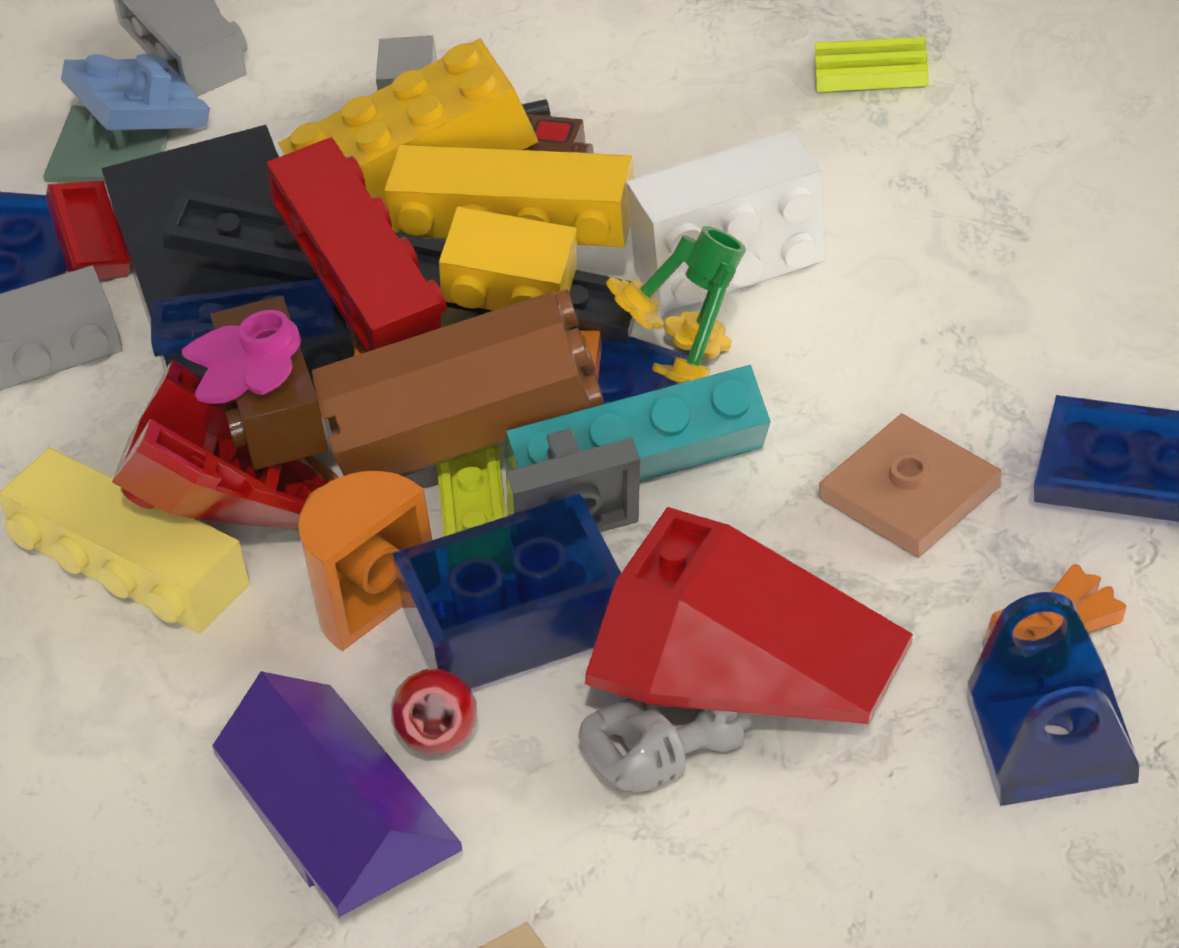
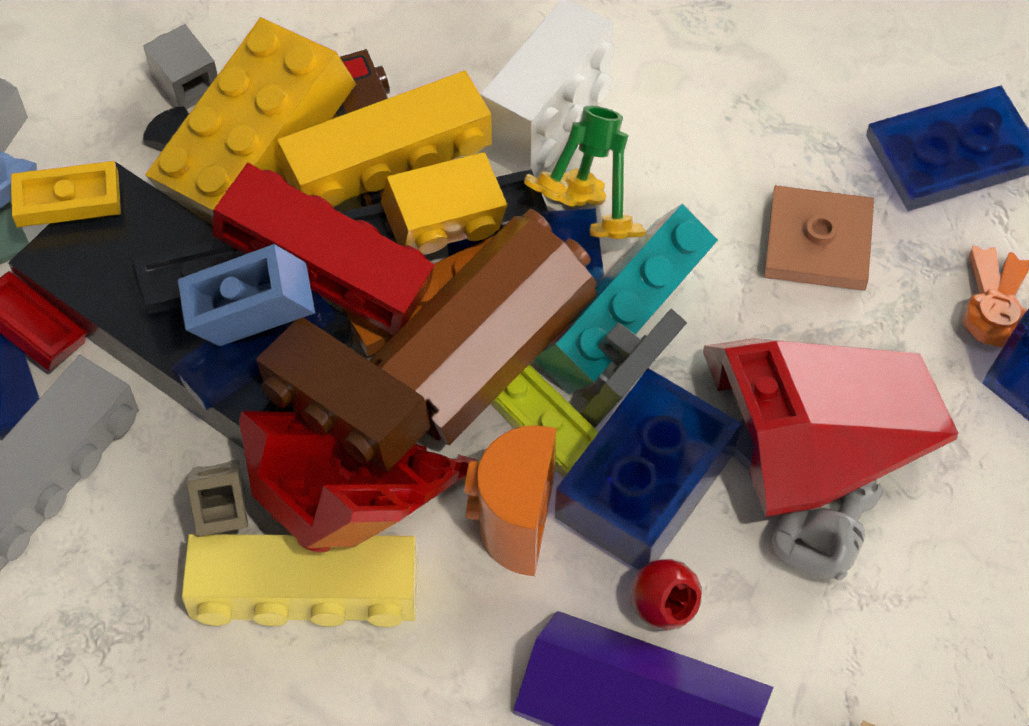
camera: 40 degrees left, 15 degrees up
dark pink plate [182,310,301,404] -> none
none -> yellow plate [11,161,121,228]
none -> medium blue brick [178,244,315,346]
none -> dark tan leg [186,459,248,537]

